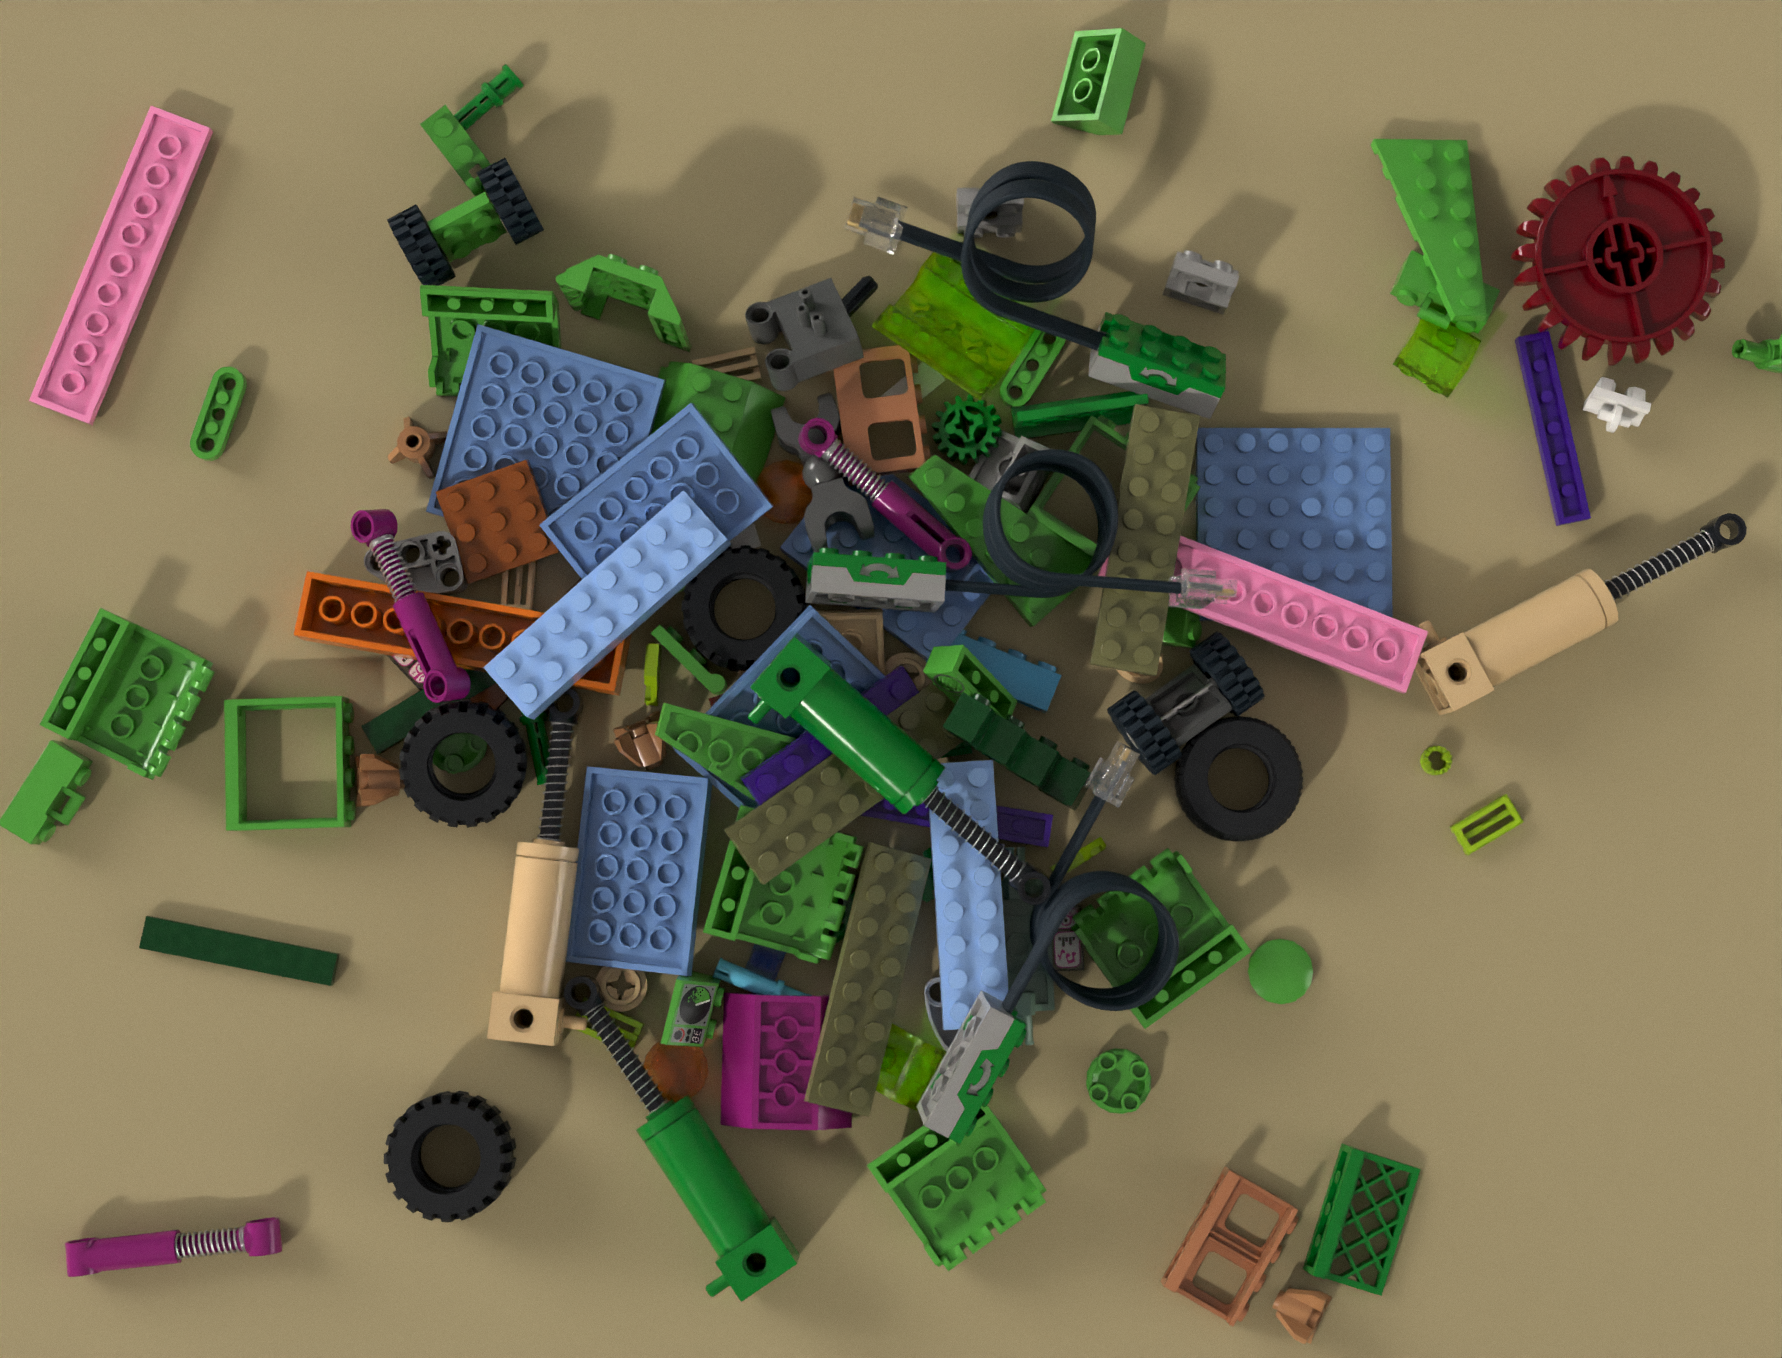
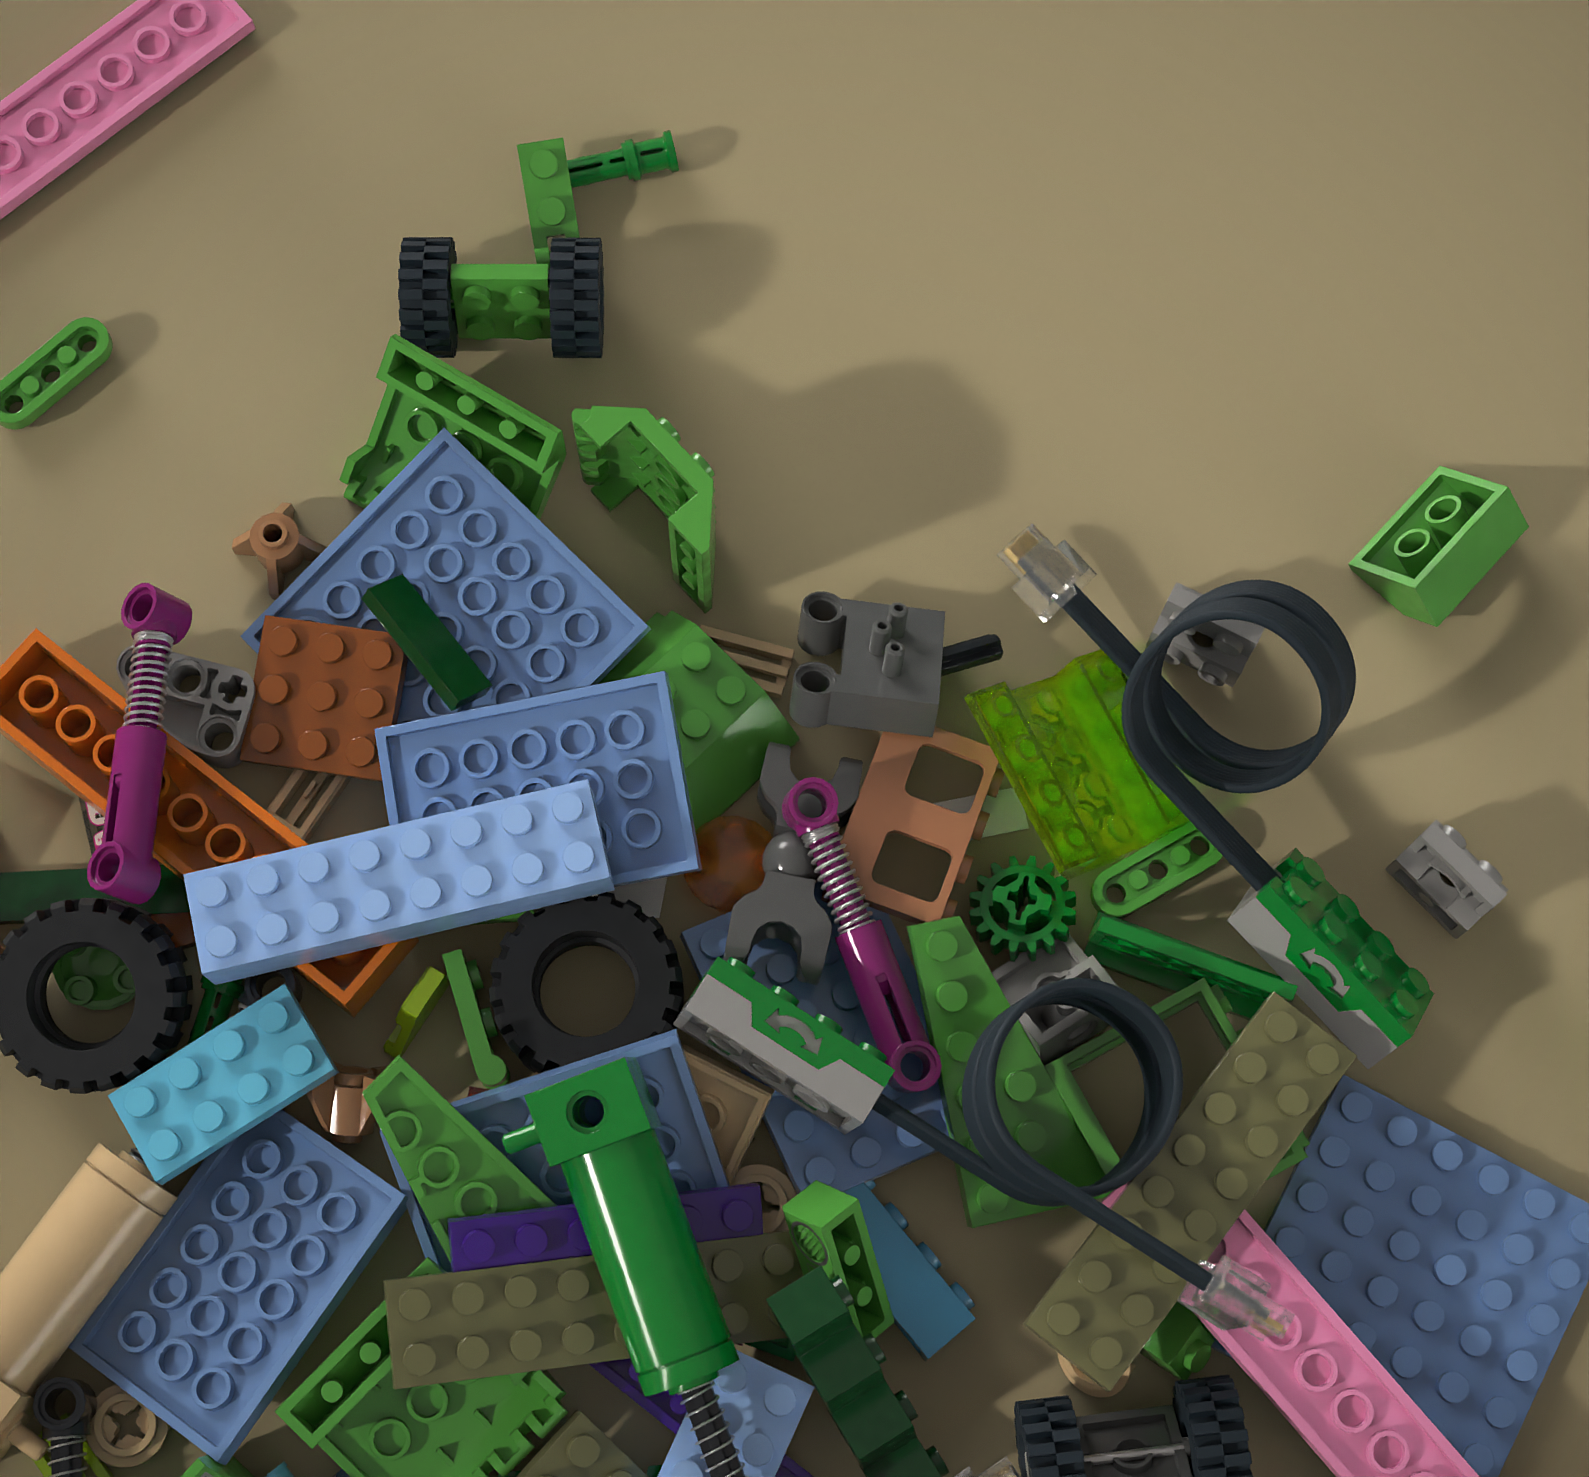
camera: 25 degrees right, 10 degrees down
none -> medium azure plate [108,984,339,1185]
none -> dark green tile [361,574,493,711]

